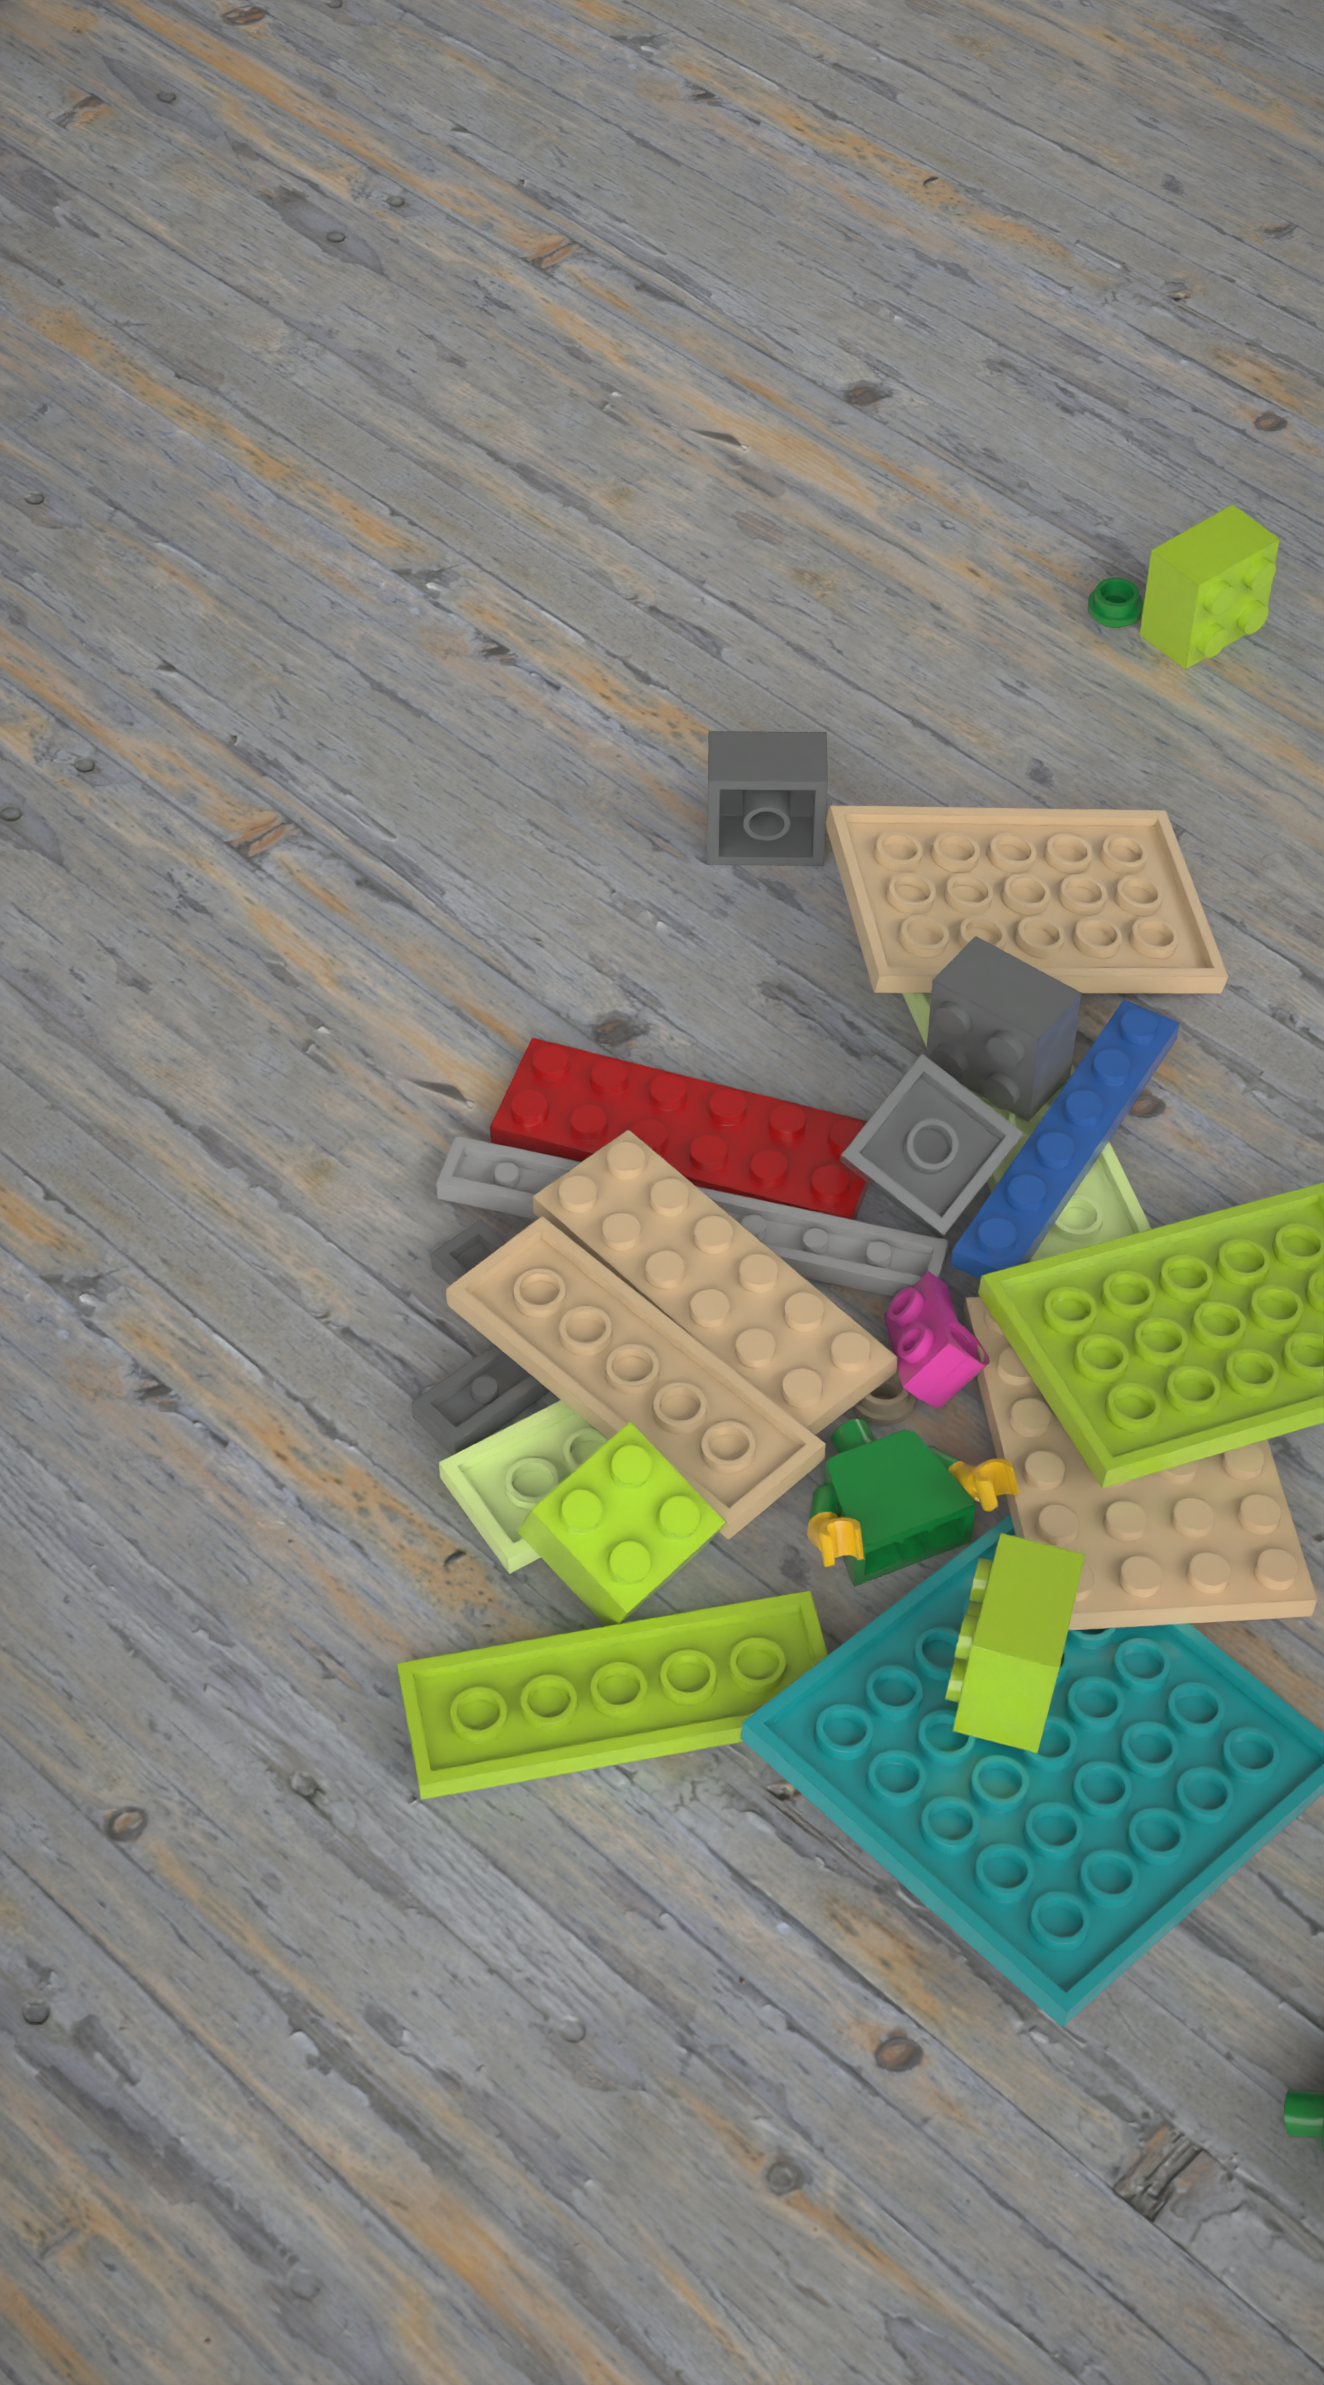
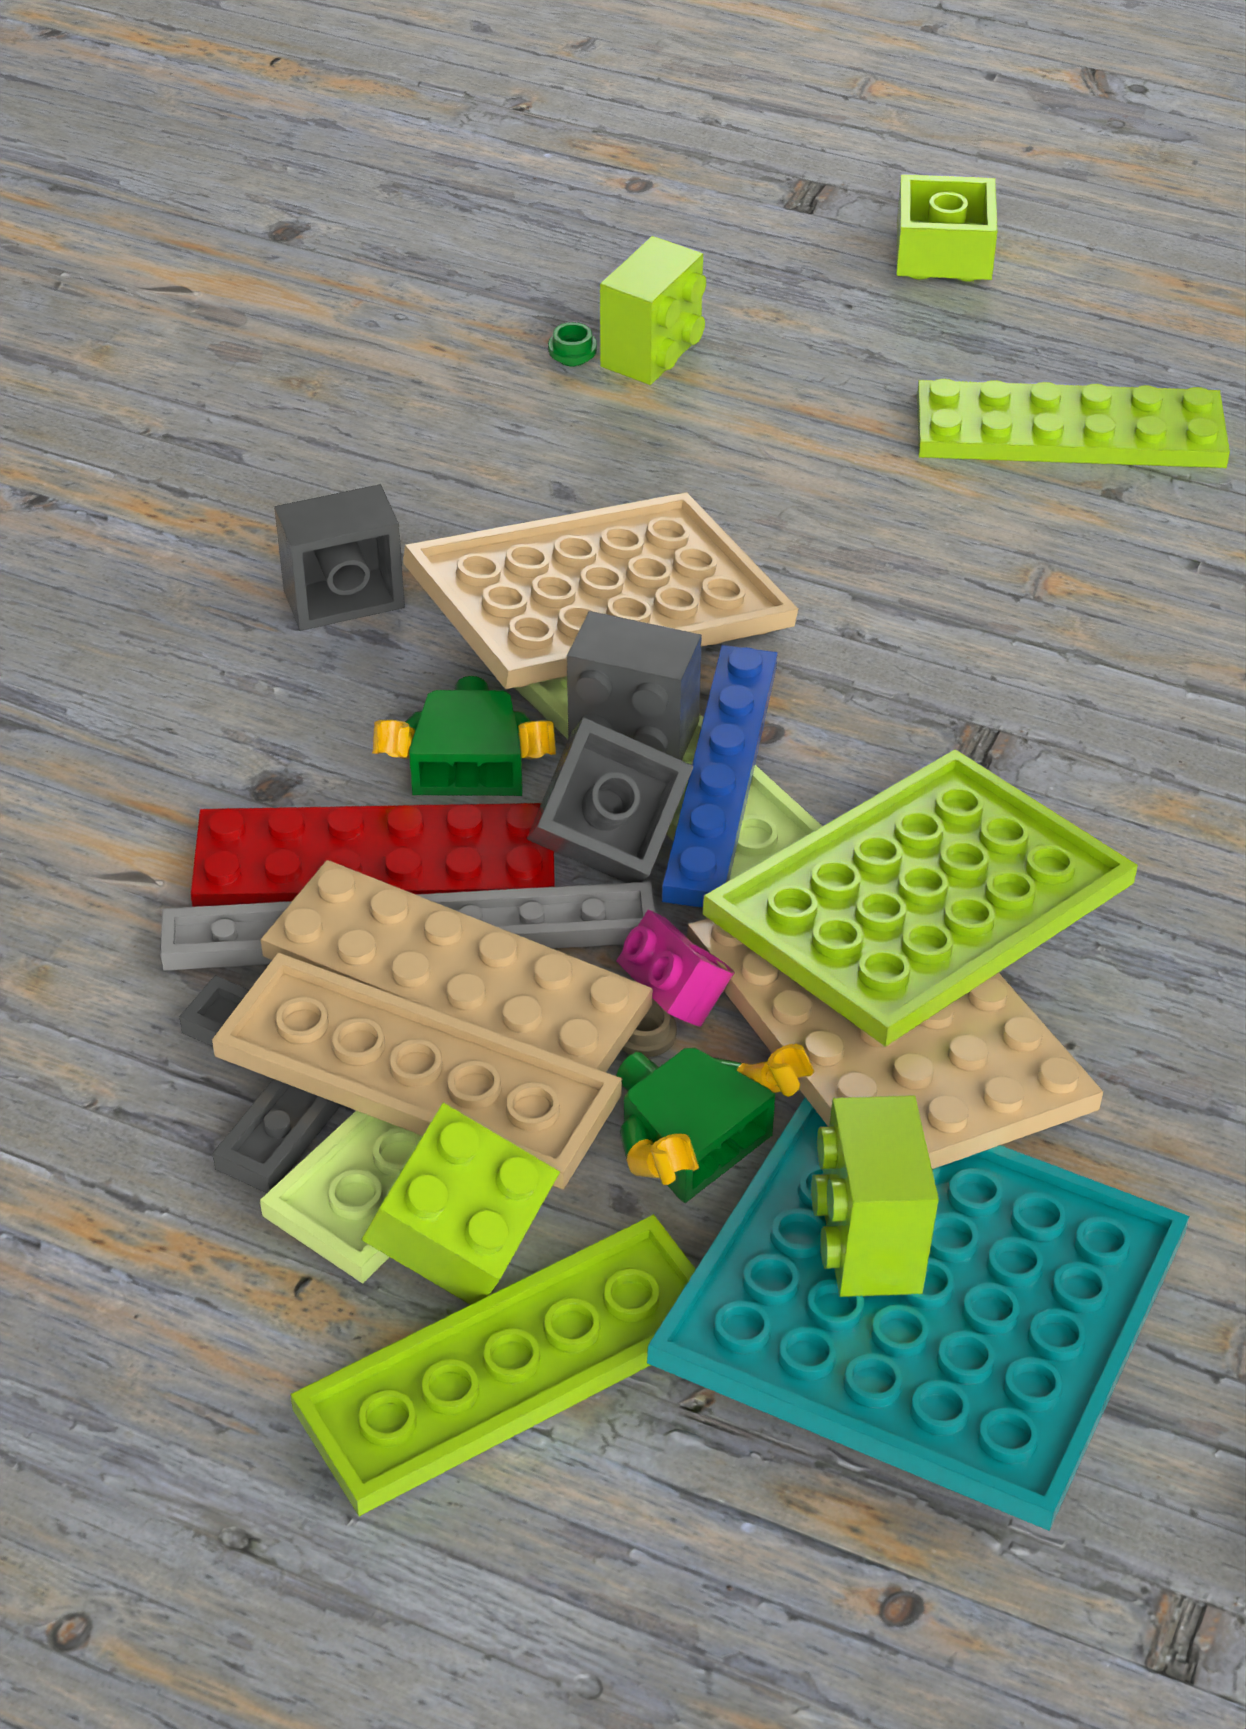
camera: 20 degrees left, 5 degrees down
none -> green torso [372,676,556,796]

